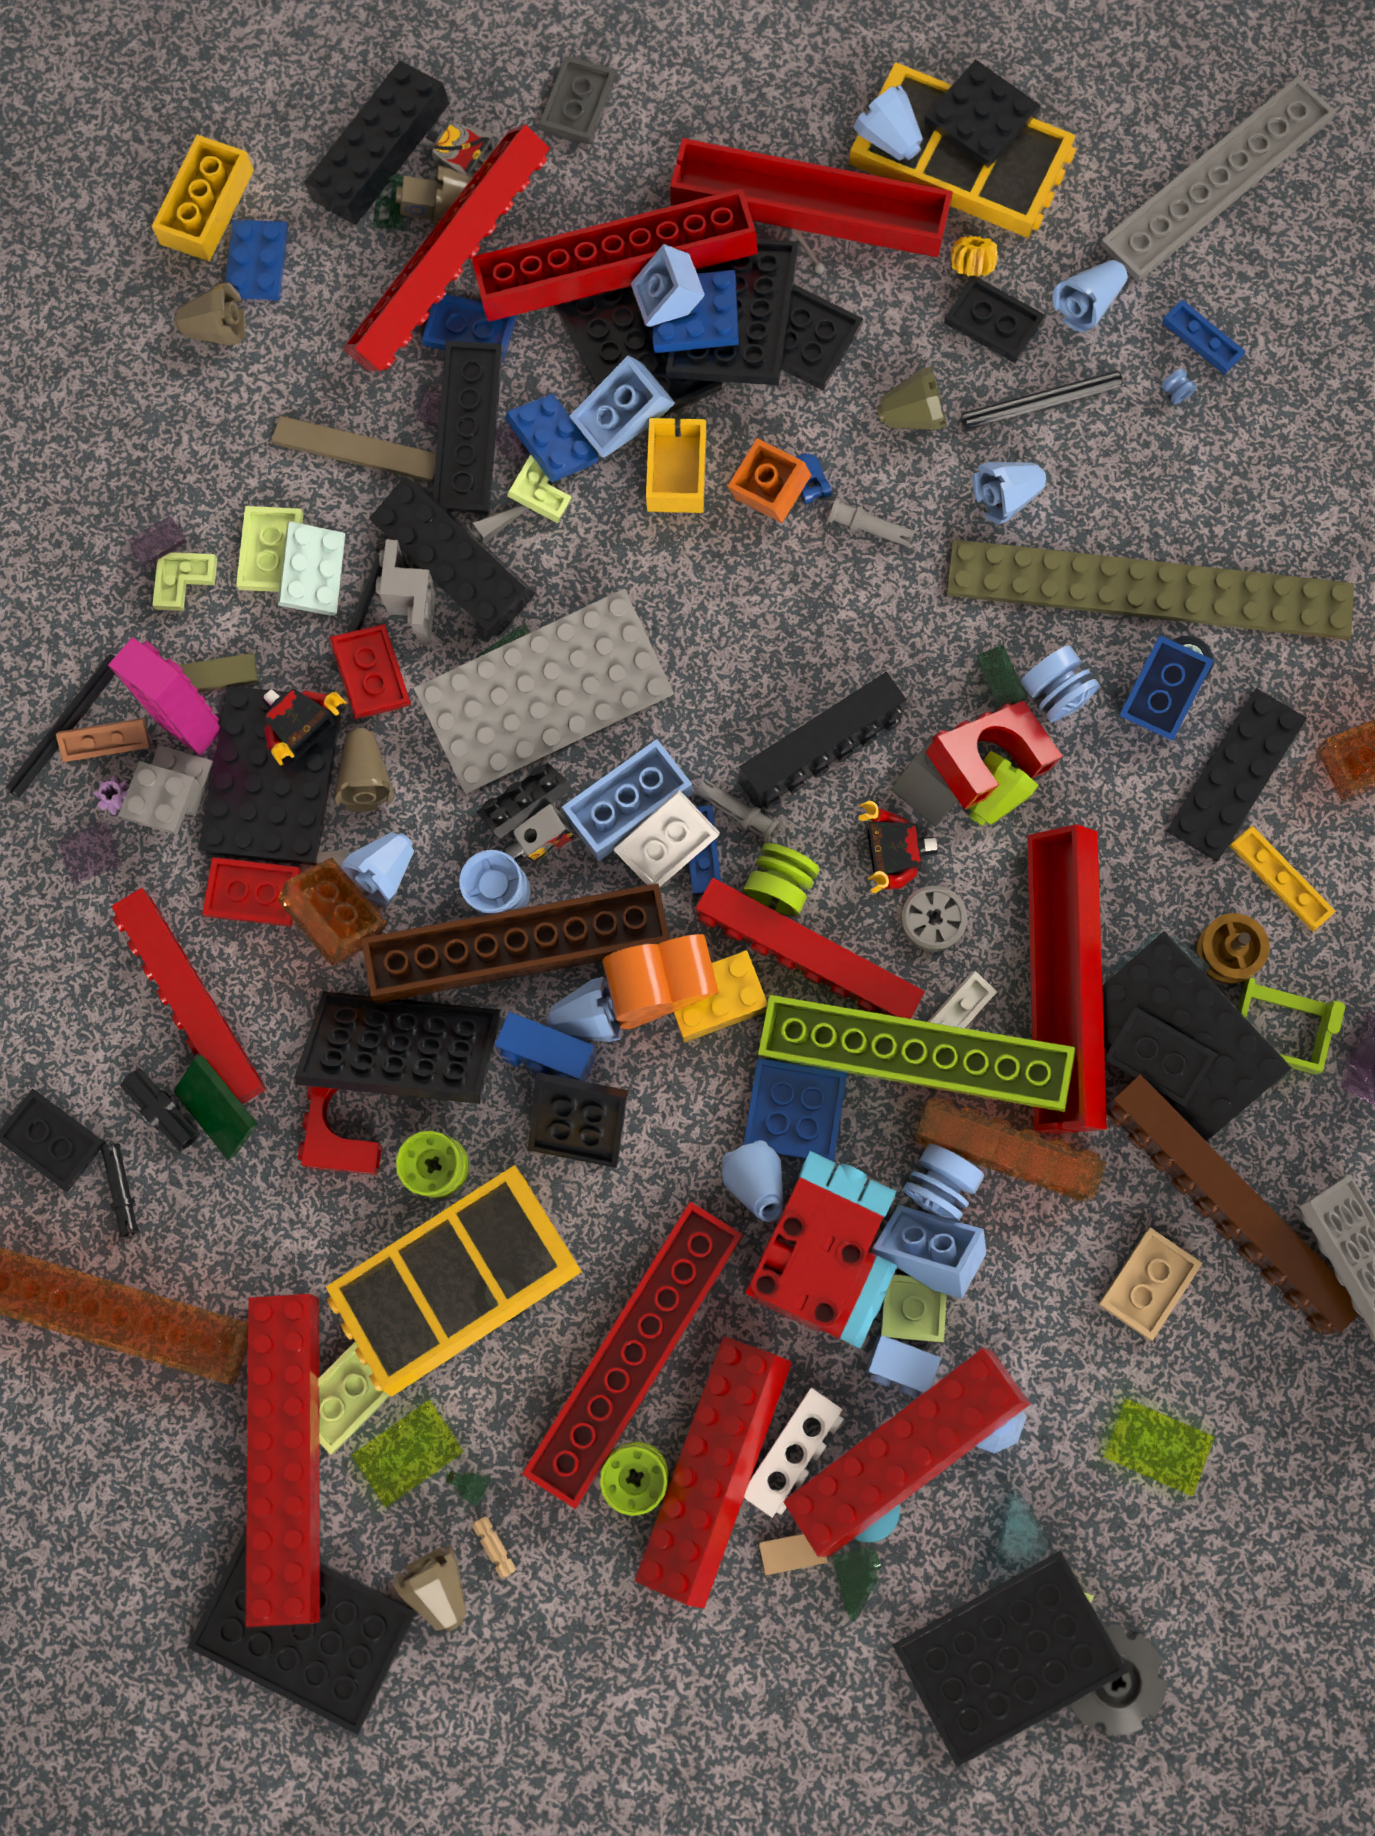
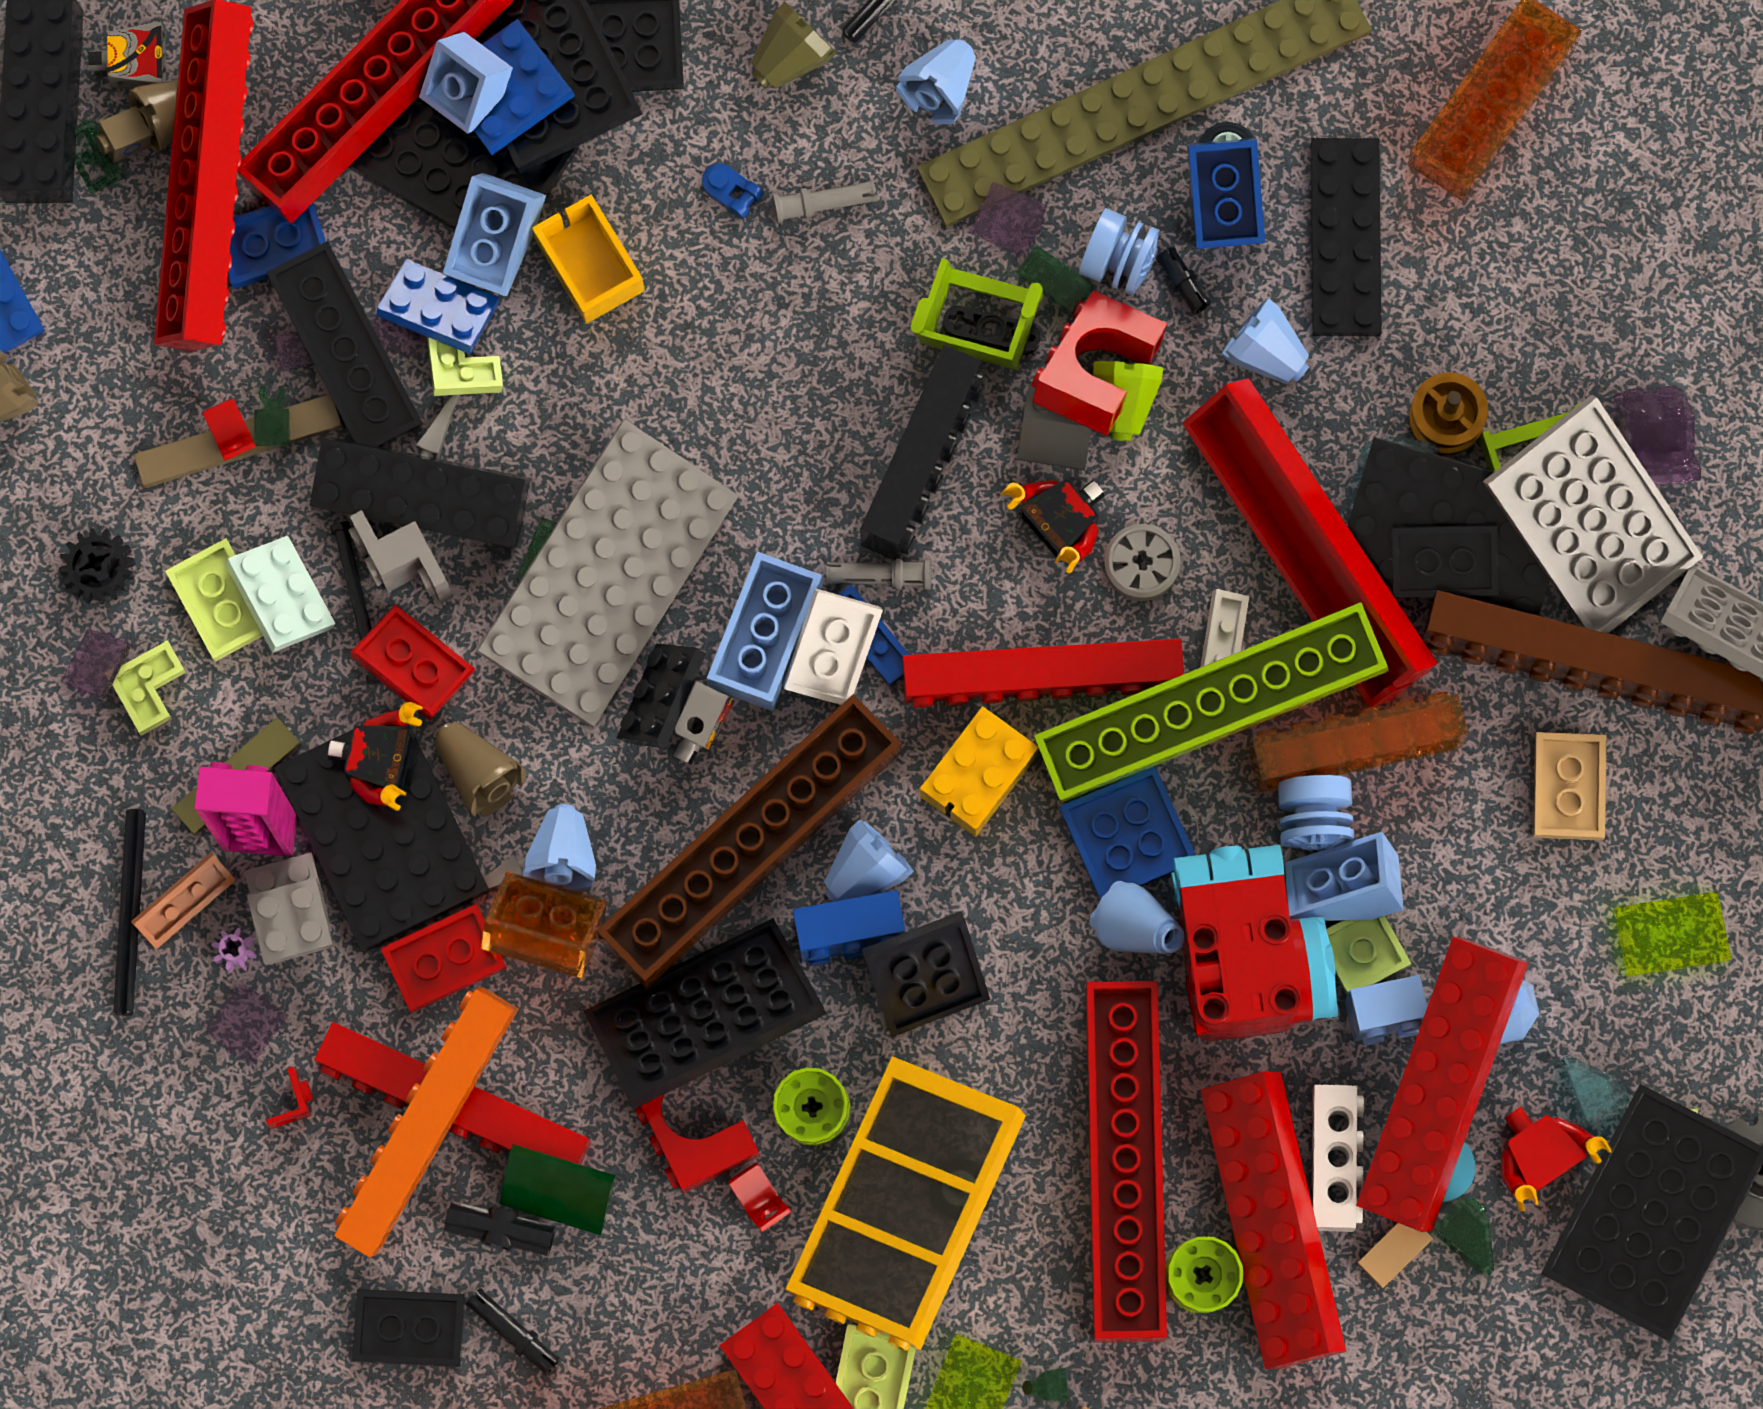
camera: 35 degrees left, 0 degrees up
light blue wheel [459,850,531,916] -> none
orange brick [602,934,719,1029] -> none
orange brick [727,438,811,523] -> none
lime wheel [743,843,820,917] -> none
yellow tile [1229,825,1336,932] -> none
none -> black gear [59,528,136,605]
none -> red bracket [202,398,256,461]
none -> clear green plate [254,385,291,446]
none -> red bracket [266,1067,313,1129]
none -> orange brick [334,987,519,1258]
none -> red bracket [728,1163,791,1232]
none -> lime piece [910,258,1044,370]
none -> black beam [943,306,1040,355]
none -> clear purple piece [970,182,1047,257]
none -> black pin [1156,247,1211,314]
none -> light blue cone [1221,298,1309,384]
none -> plate [1483,395,1703,633]
none -> red torso [1501,1107,1611,1212]

